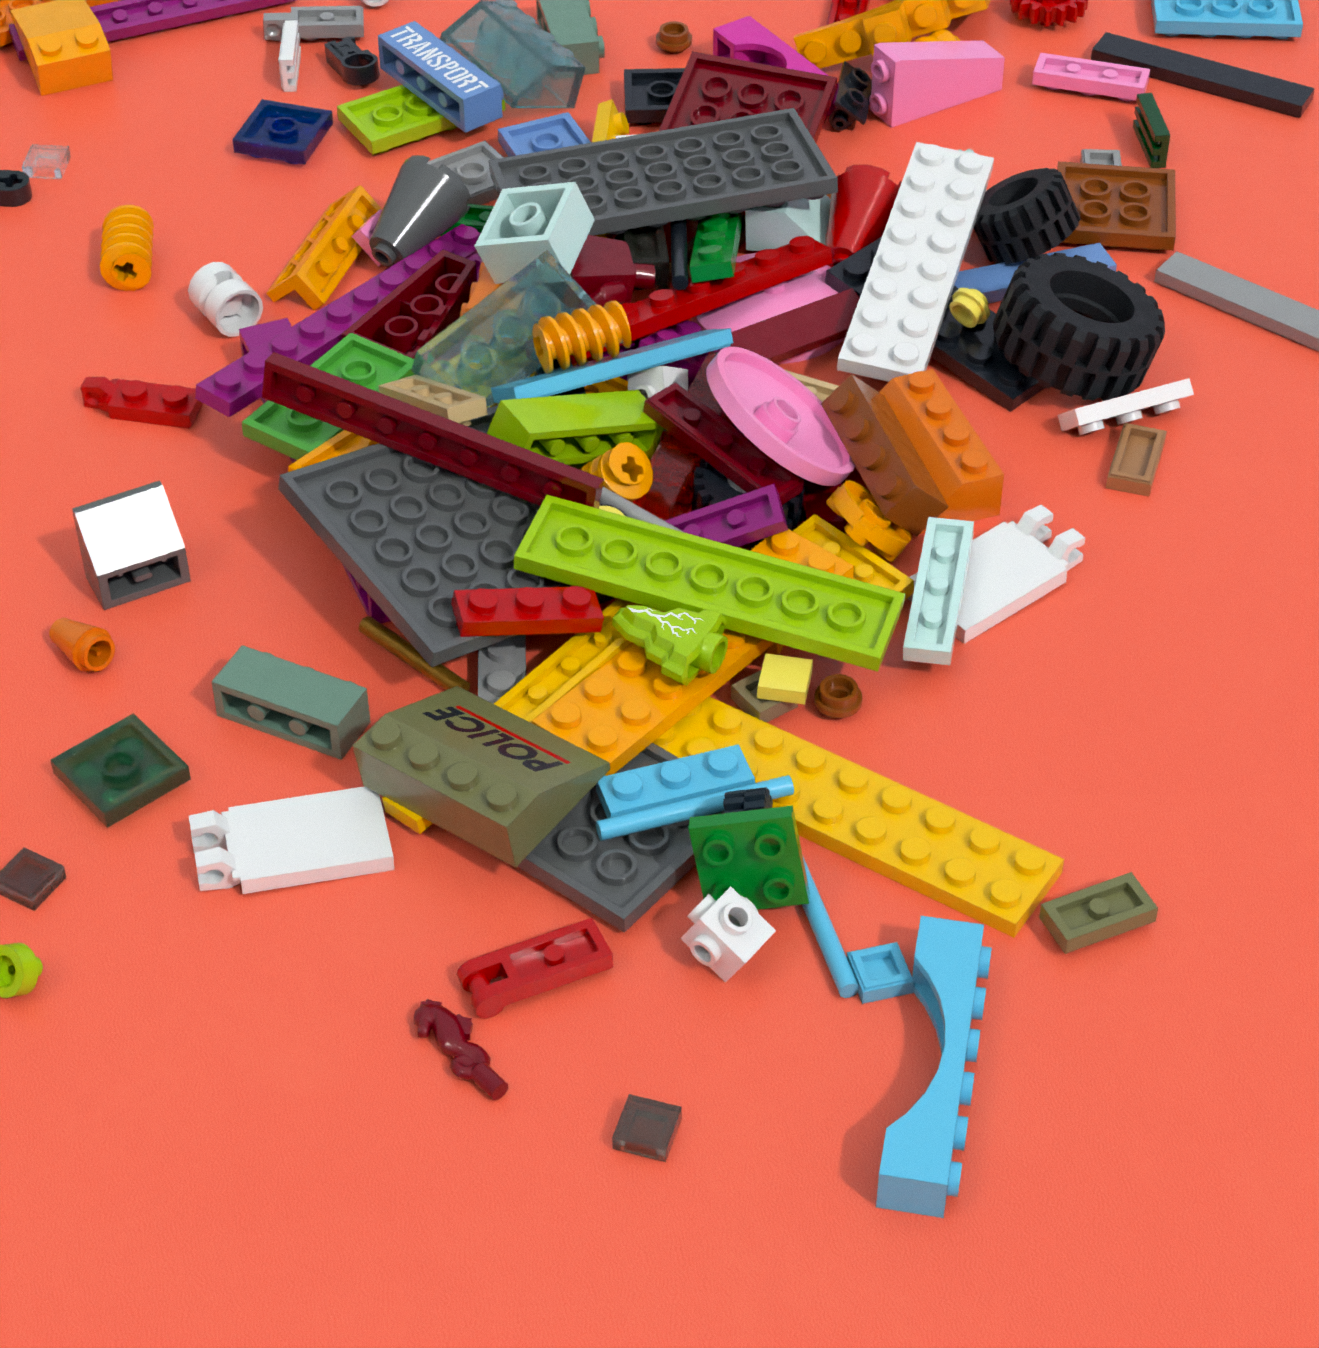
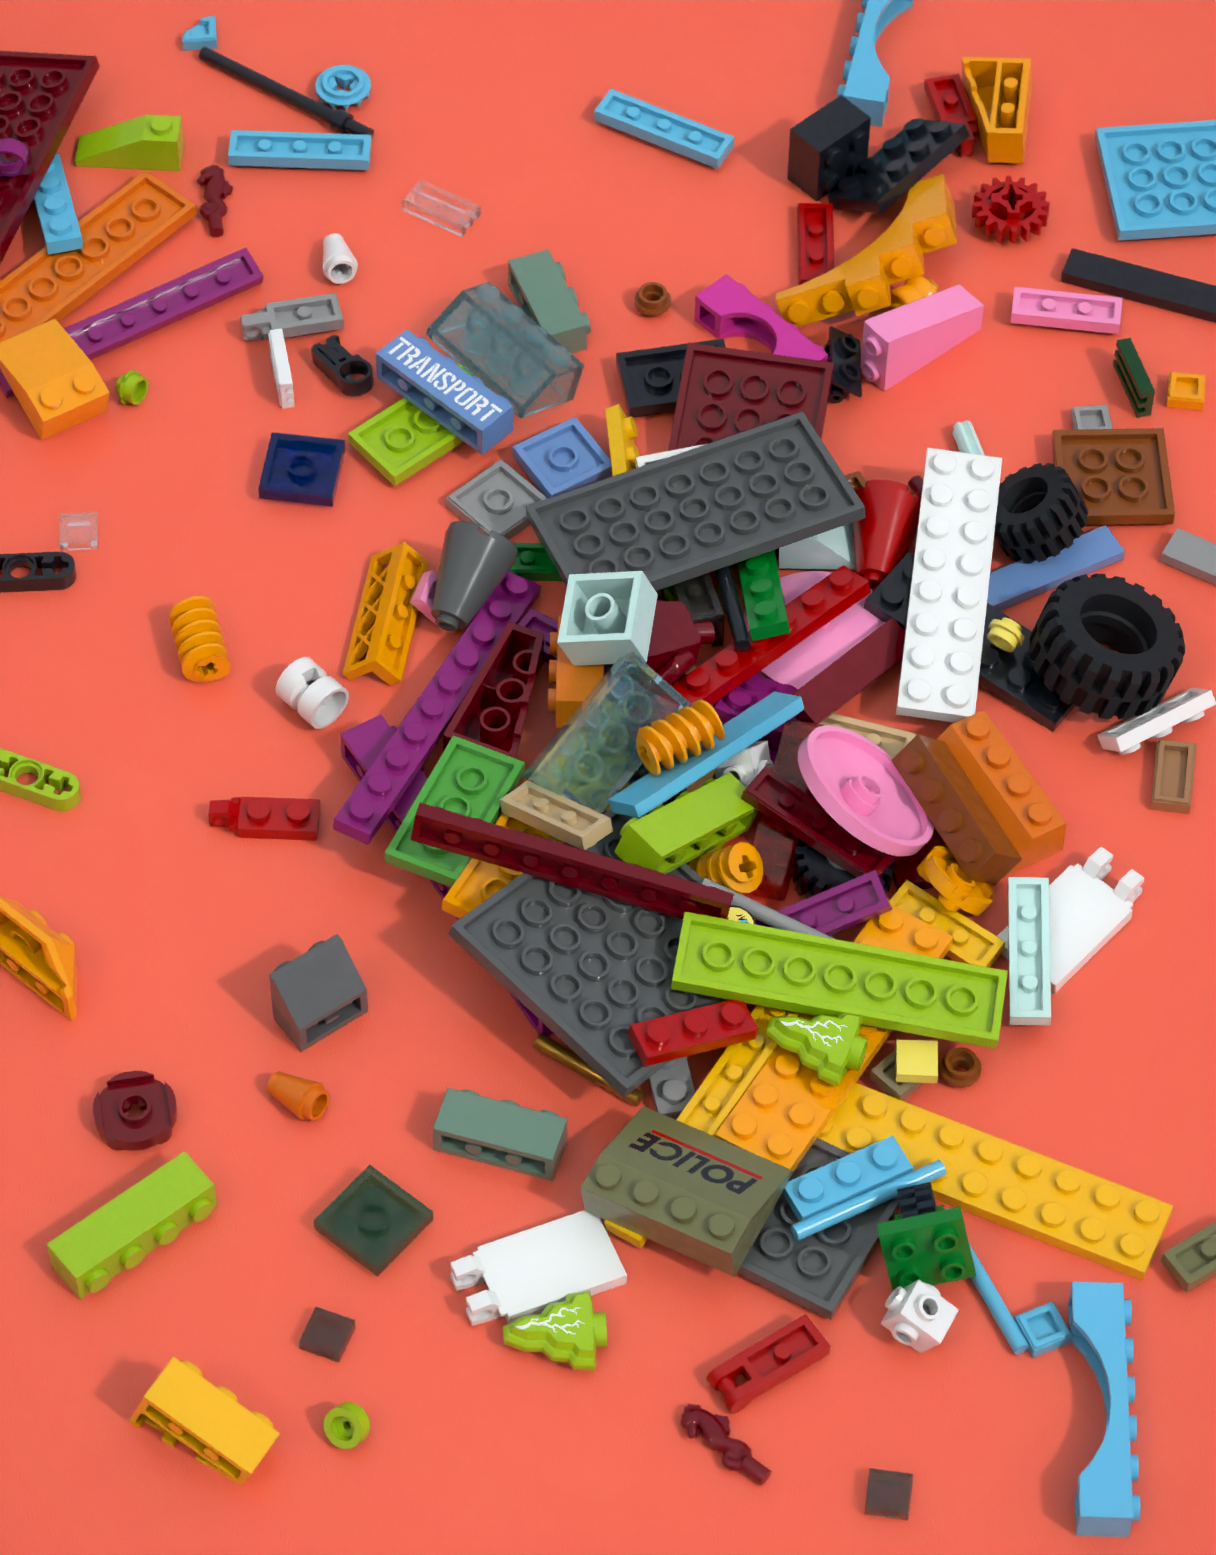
camera: 10 degrees left, 10 degrees up
none -> lime plate [115,370,149,405]
none -> lime rock [503,1290,607,1370]
none -> light orange tile [1166,371,1206,411]

